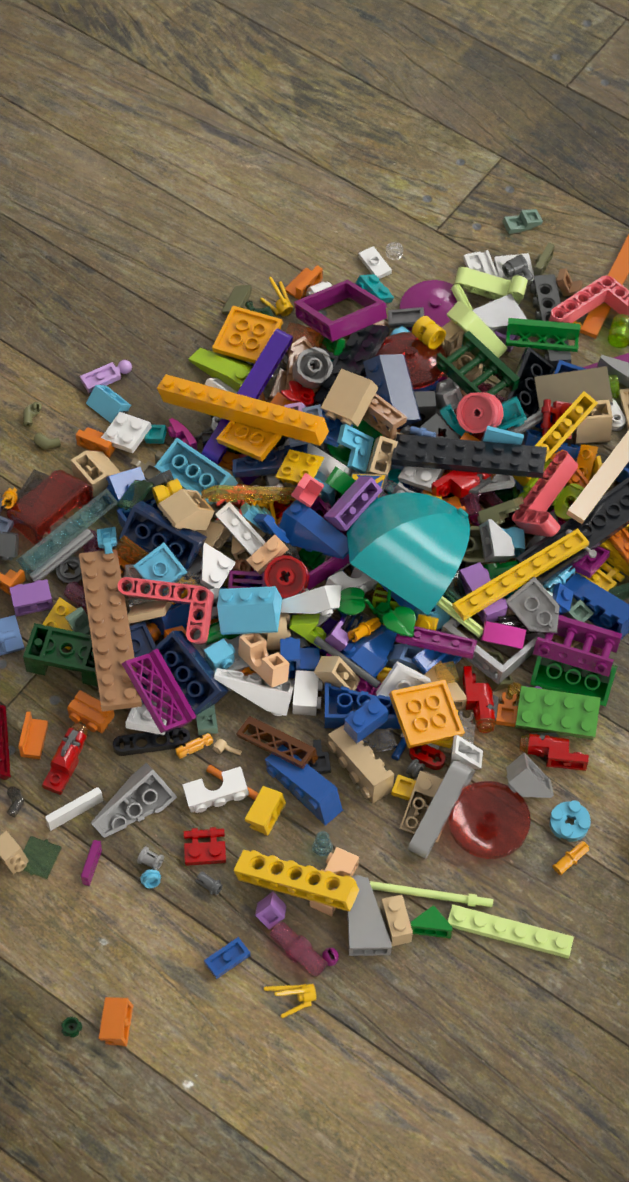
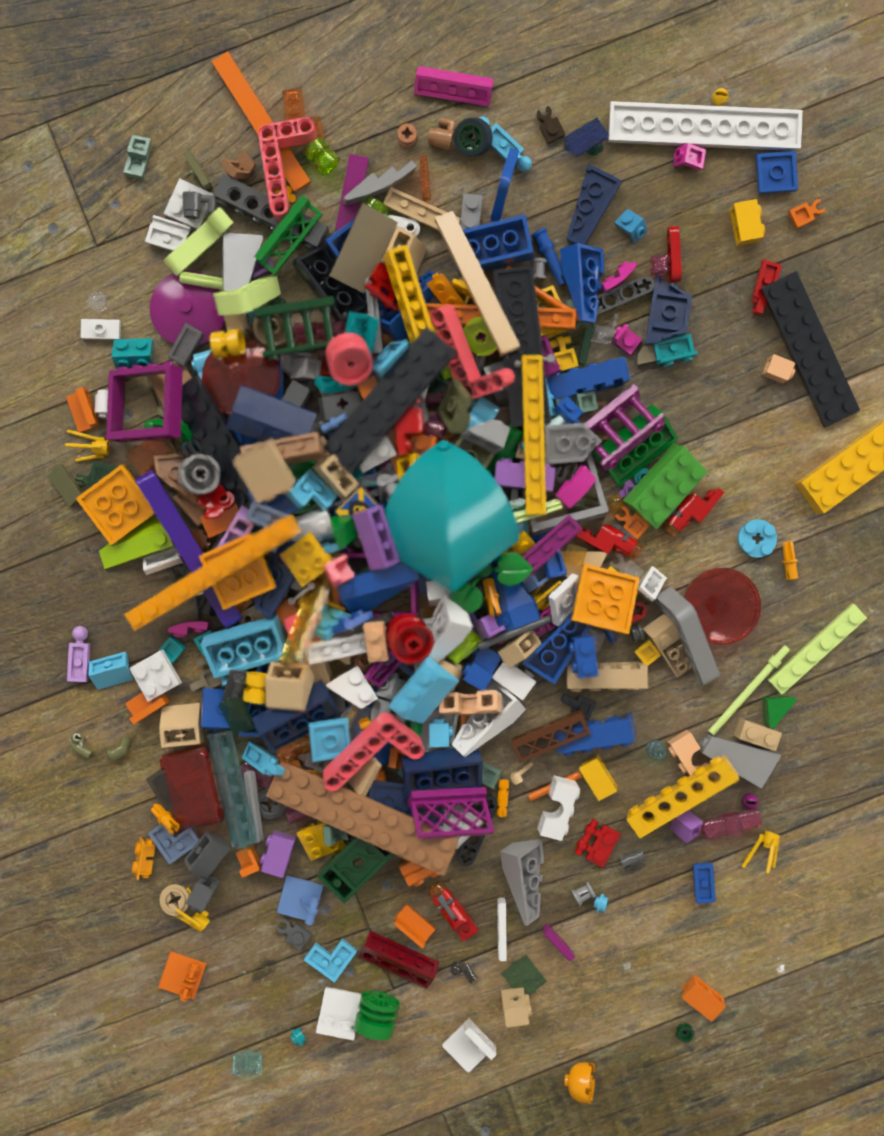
camera: 55 degrees left, 30 degrees up
light grey slope [506,753,554,798] -> none

